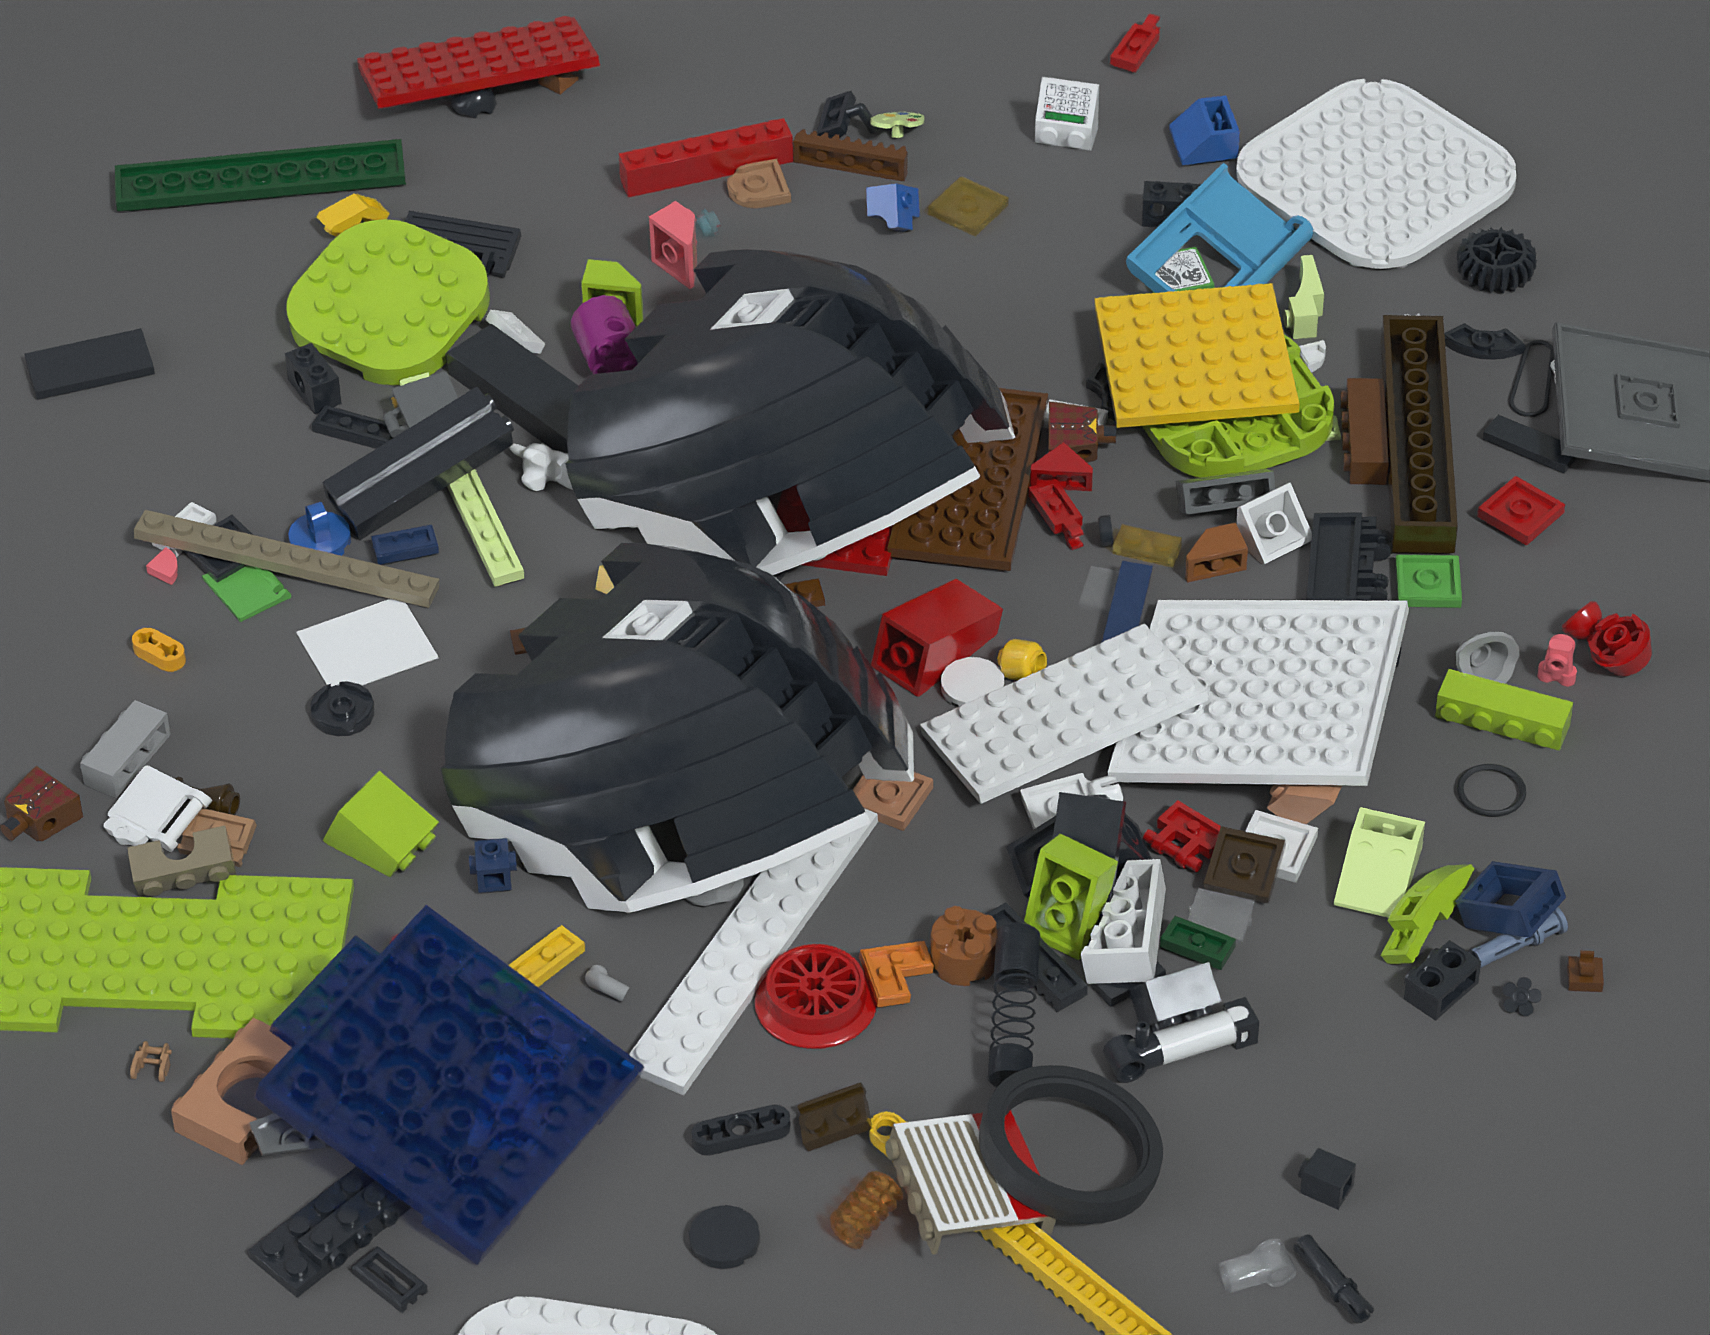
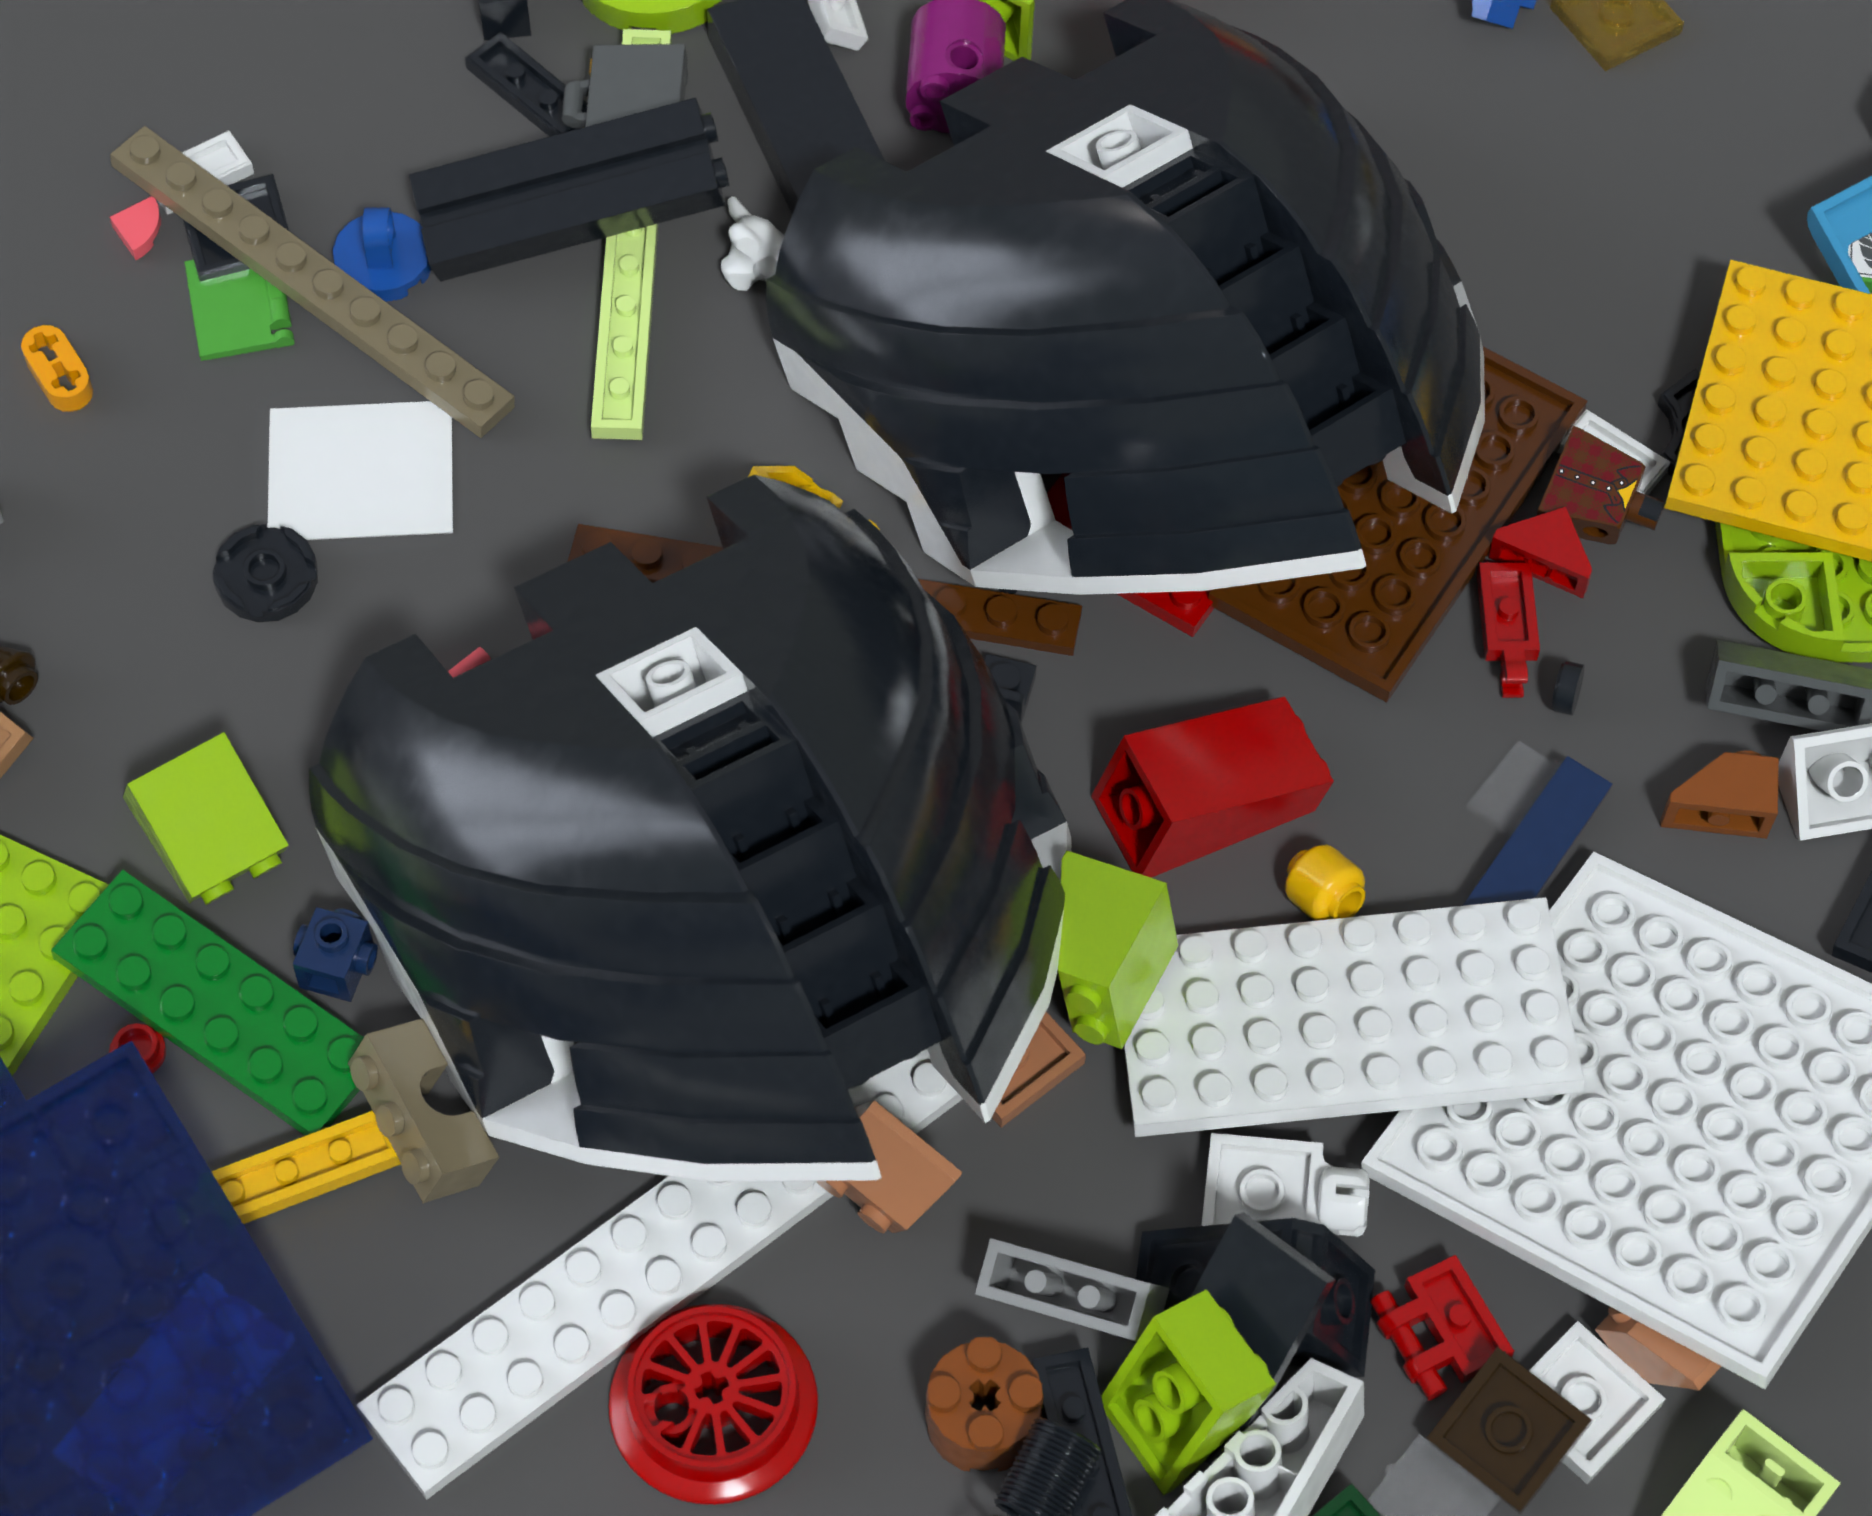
camera: 20 degrees right, 15 degrees up
dark blue plate [371,524,439,565] -> none
light grey arm [585,965,629,1002] -> none
orange tile [859,941,934,1007] -> none
white tile [941,657,1004,707] -> none
clear yellow plate [1113,524,1182,568] -> none
none -> green plate [51,870,364,1136]
none -> dark tan arch [348,1018,499,1203]
none -> nougat slope [816,1100,963,1234]
none -> light grey brick [975,1238,1169,1341]
none -> lime slope [1058,850,1178,1049]

